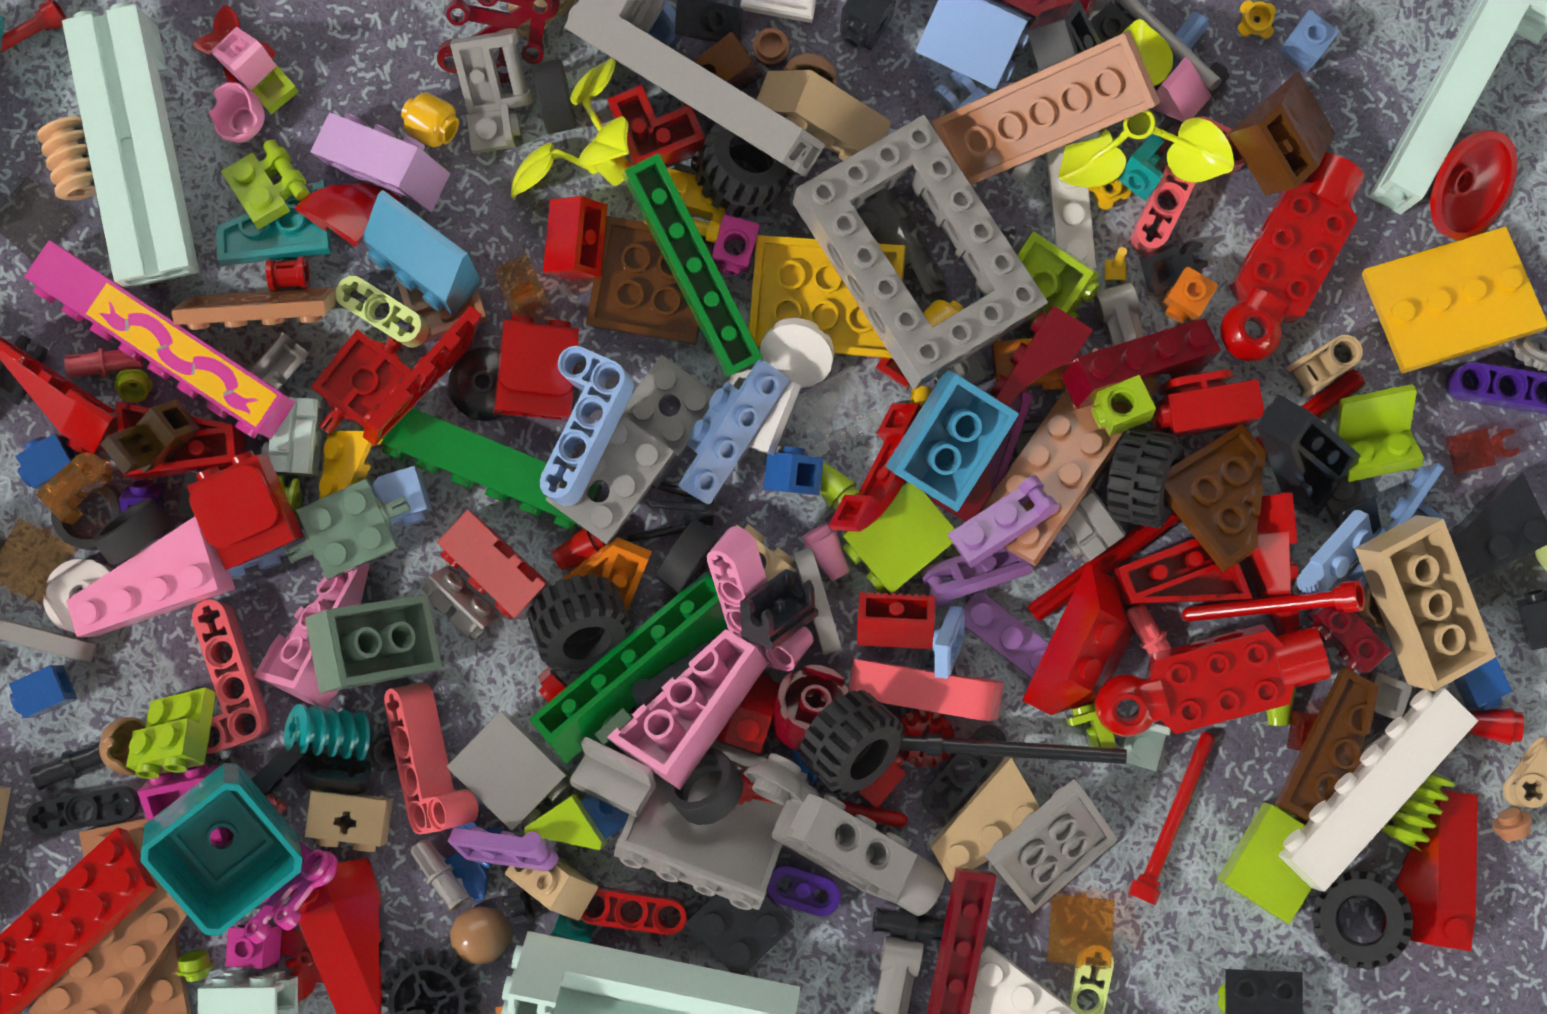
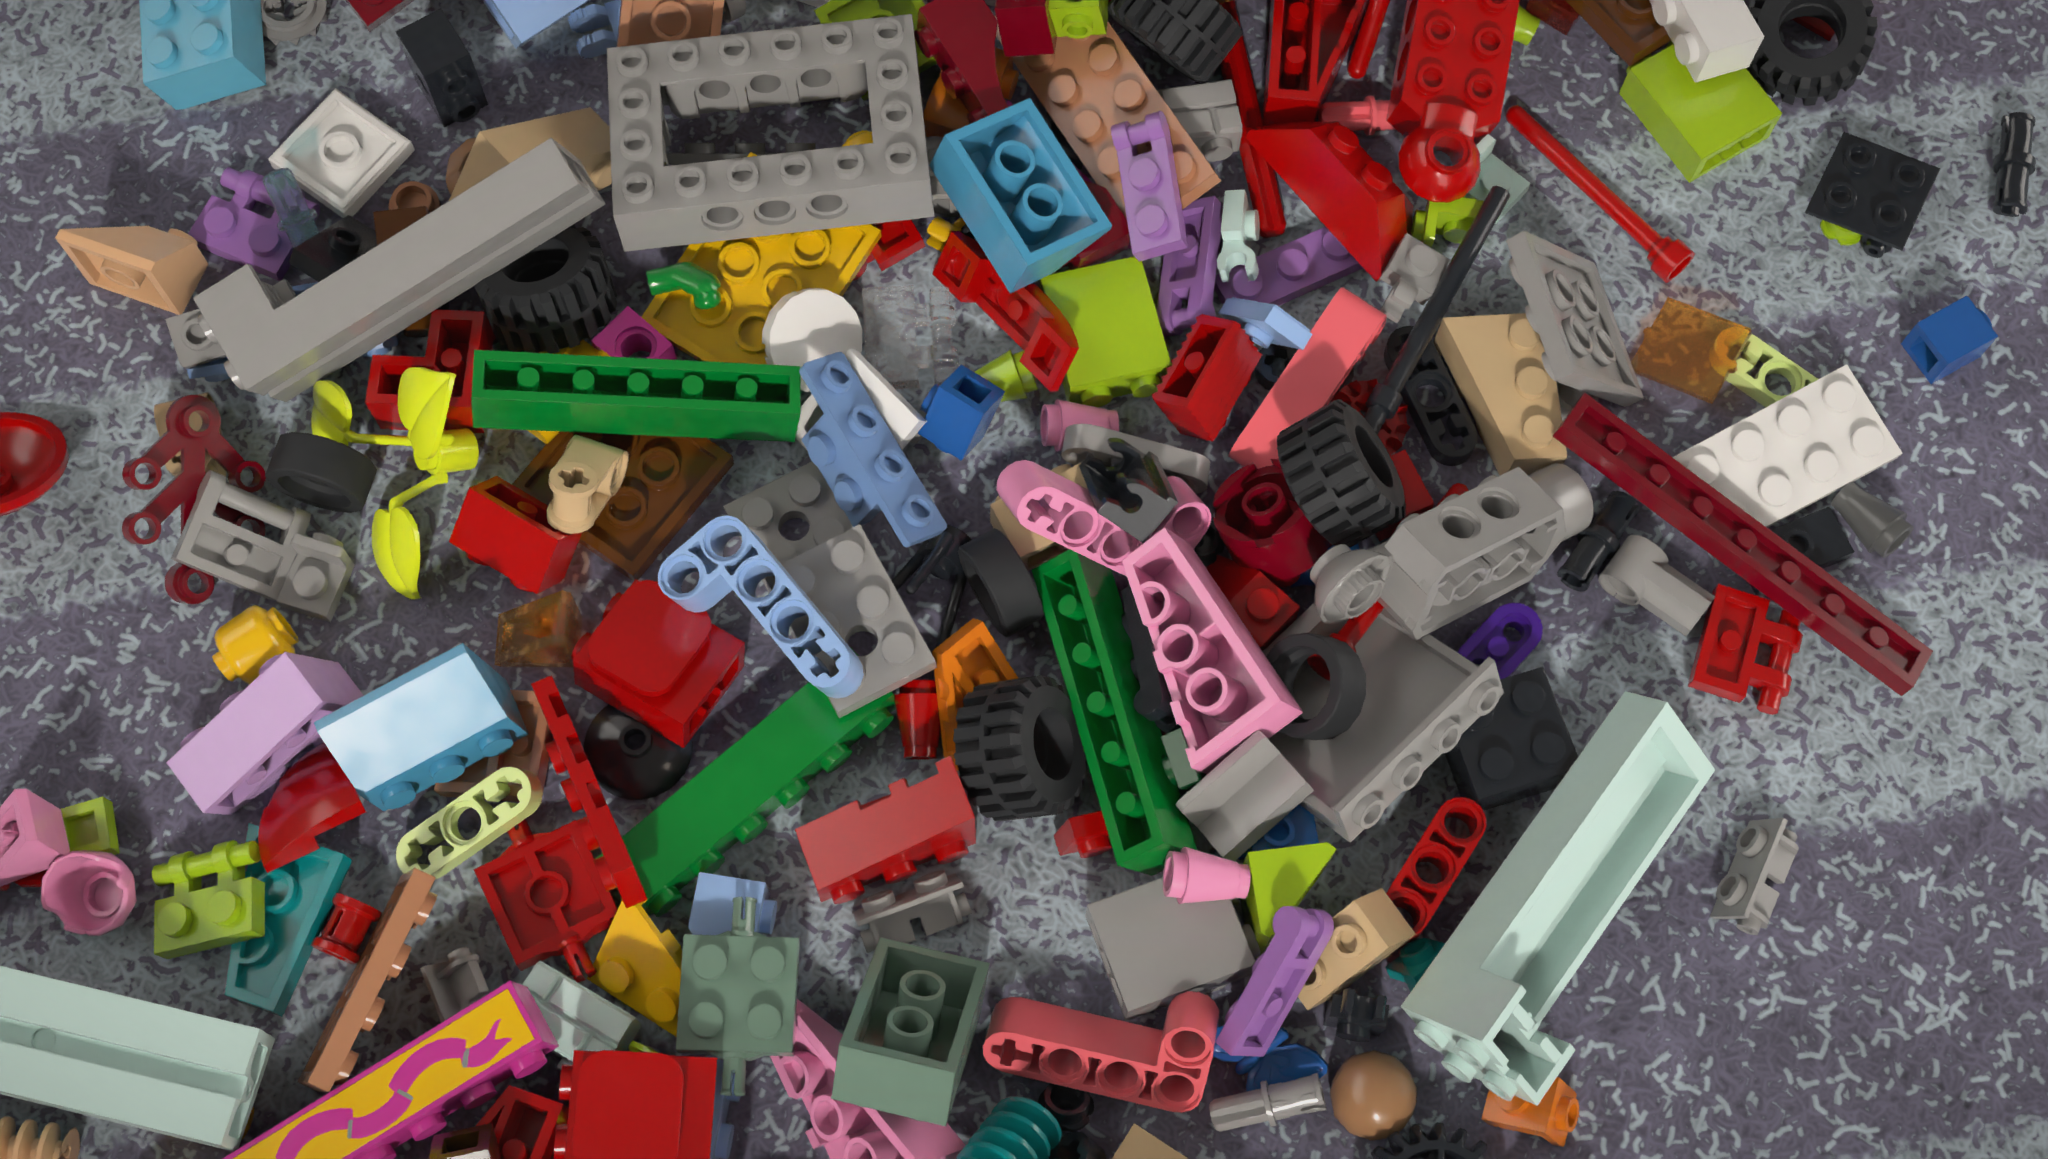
camera: 70 degrees left, 15 degrees down
none -> tan piece [547,435,629,534]
none -> green arm [646,262,722,309]
none -> bright pink cone [1163,847,1251,904]
none -> light aqua plate [1217,189,1260,282]
none -> light grey plate [1380,233,1450,323]

